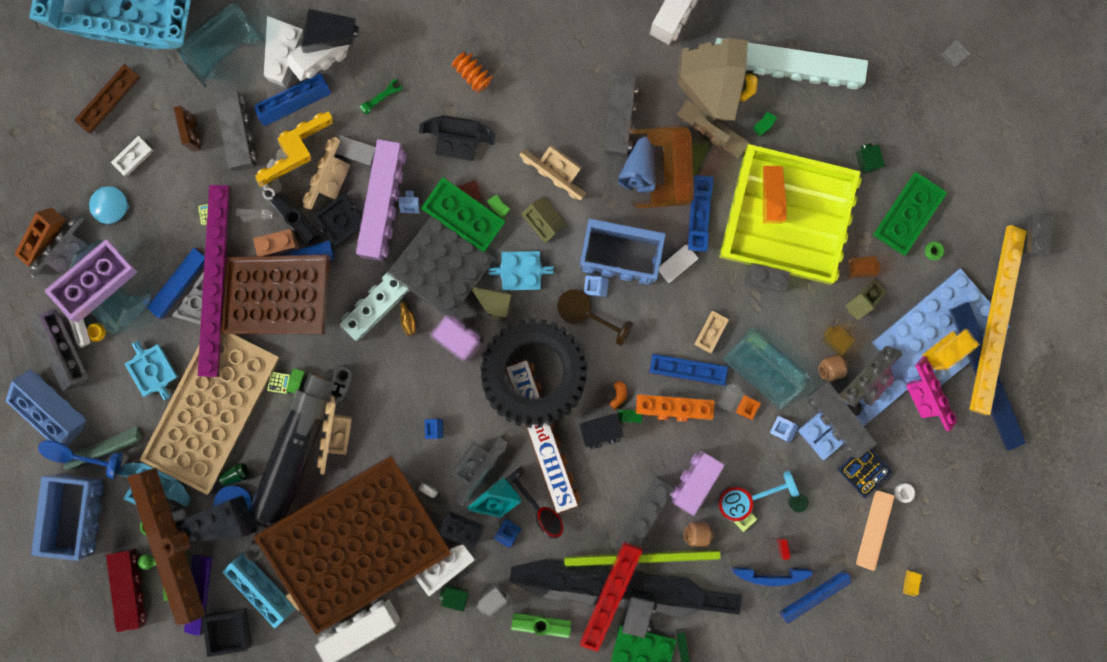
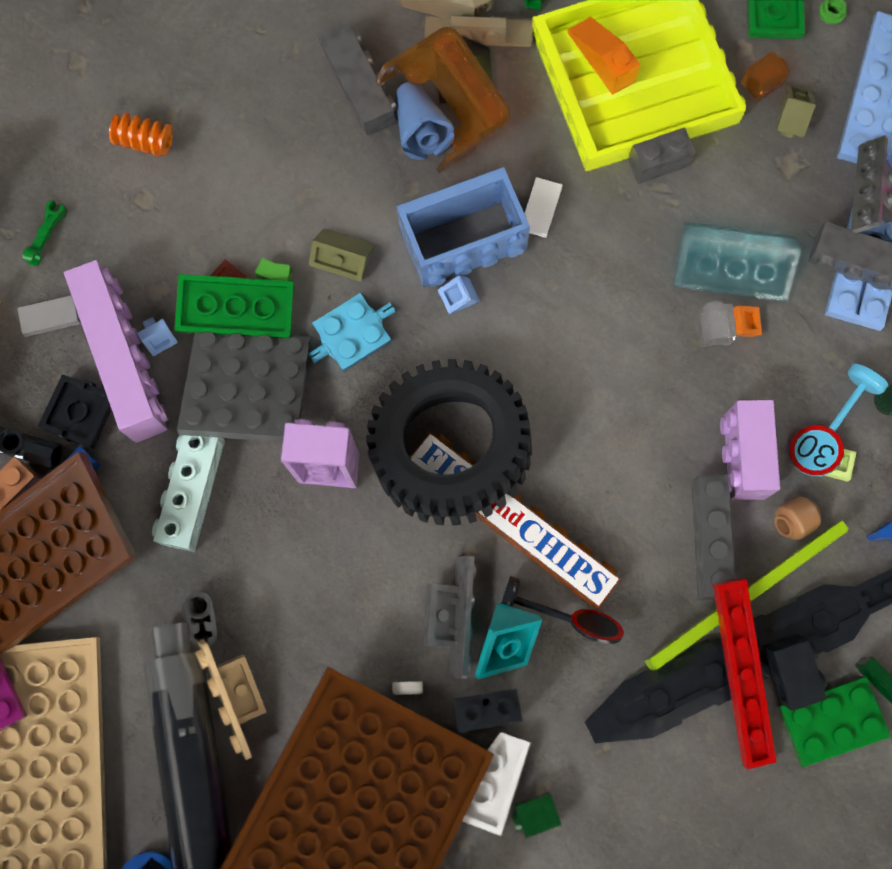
camera: 30 degrees left, 10 degrees down
dark green cone [219,463,250,486] -> none
yellowish green tile [267,372,290,394] -> none
bright green piece [286,368,306,393] -> none
tan bracket [303,138,350,210] -> none
pearl gold piece [399,302,417,336] -> none
black plate [419,115,495,161] -> none
blue plate [424,419,443,439] -> none
olive slope [473,287,512,321] -> none
light grey brick [477,582,509,617] -> none
blue slope [494,518,522,548] -> none
bright green piece [511,612,571,638] -> none
tan bracket [519,145,587,200] -> none
dark brown piece [557,289,634,346] -> none
black brick [579,413,624,450] -> none
orange arm [609,381,627,410] -> none
green piece [618,410,642,423] -> none
orange bracket [636,395,714,422] -> none
blue tile [649,354,728,386] -> none
blue slope [688,175,713,252] -> none
tan plate [694,311,729,354] -> none
light blue slope [770,416,798,443] -> none
medium nougat head [818,355,849,382] -> none
clear yellow brick [821,325,855,355] -> none

